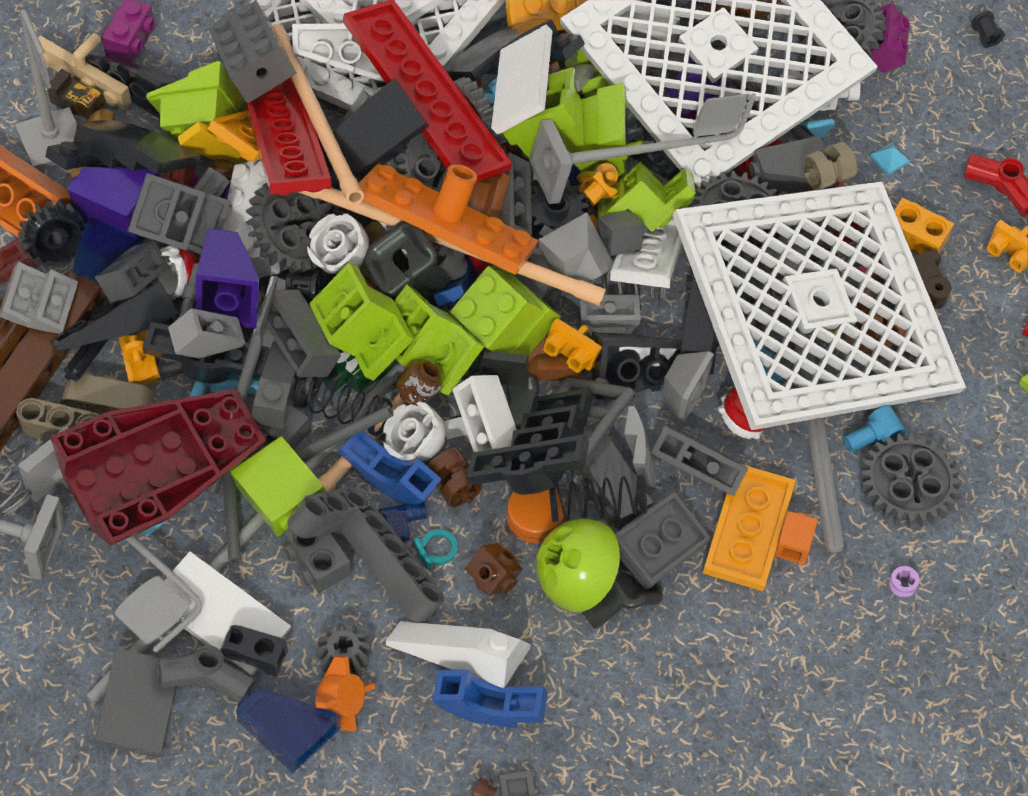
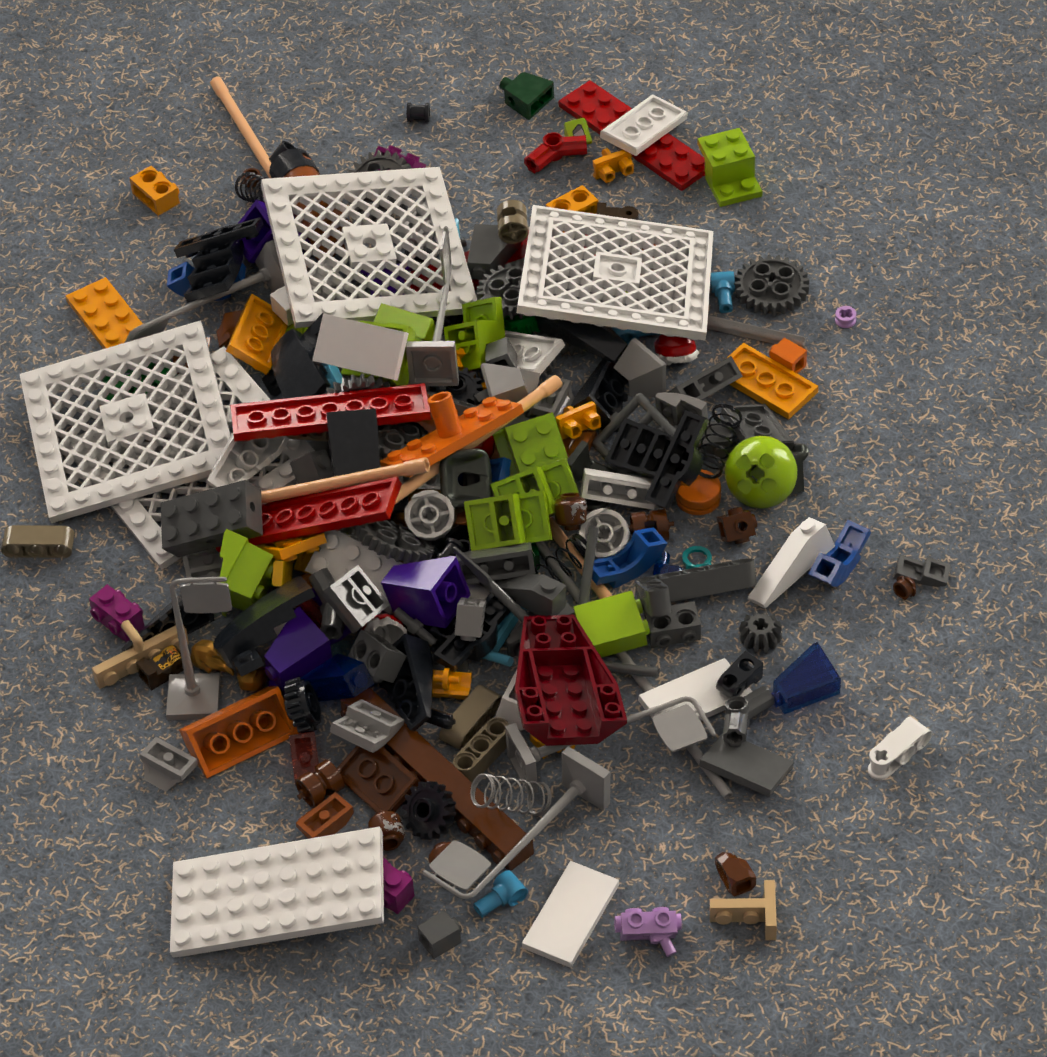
camera: 60 degrees left, 10 degrees down
orange piece [315,655,375,732] -> none
medium azure slope [870,142,910,176] -> none

